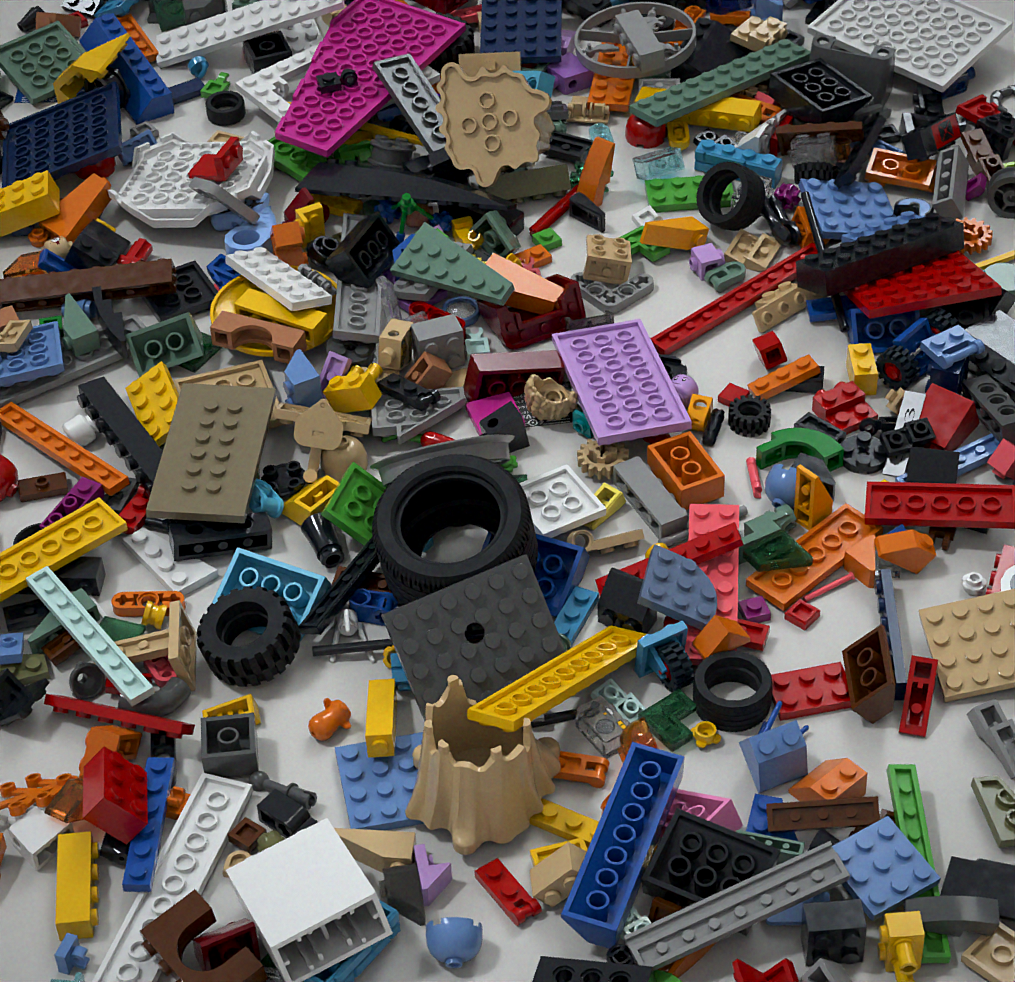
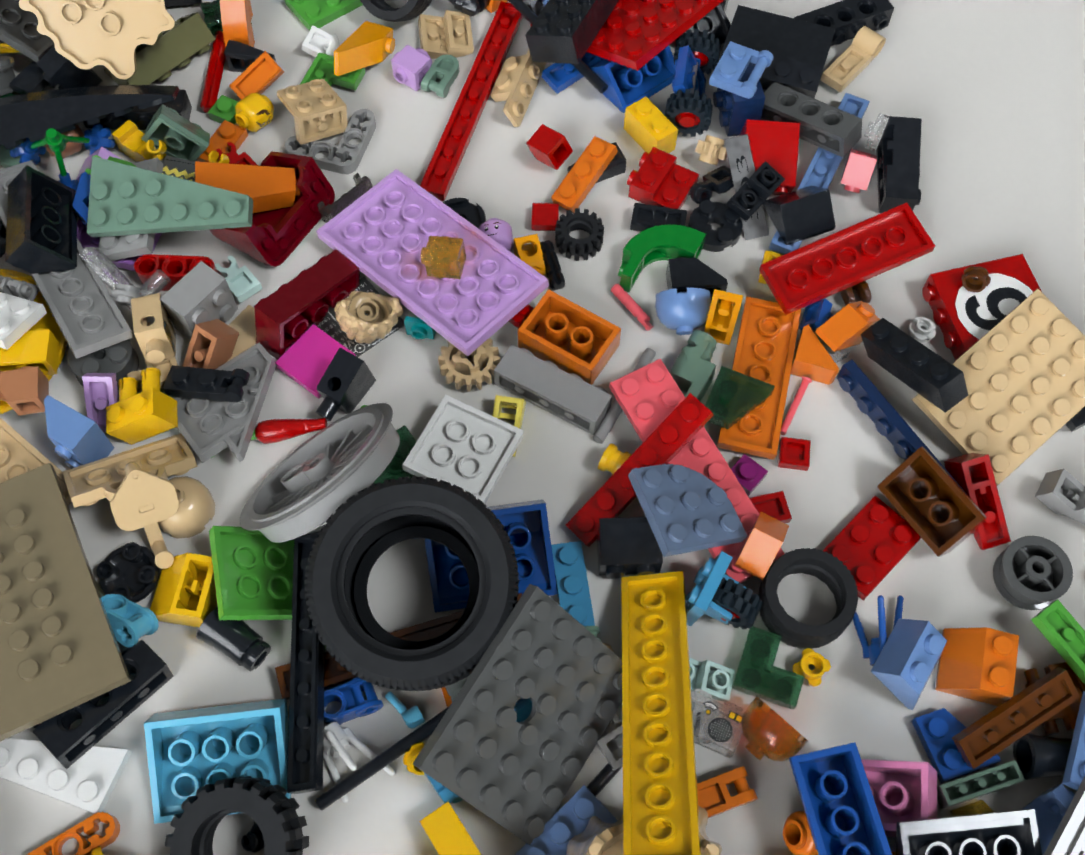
camera: 35 degrees left, 20 degrees up
piece [442,296,480,327] -> none
tan plate [566,529,645,554] -> none
none -> light grey plate [111,284,141,306]
none -> orange tile [229,51,285,100]
none -> yellow head [235,93,274,132]
none -> clear yellow brick [421,236,466,279]
none -> black brick [861,318,968,413]
none -> dark grey wheel [993,536,1073,610]

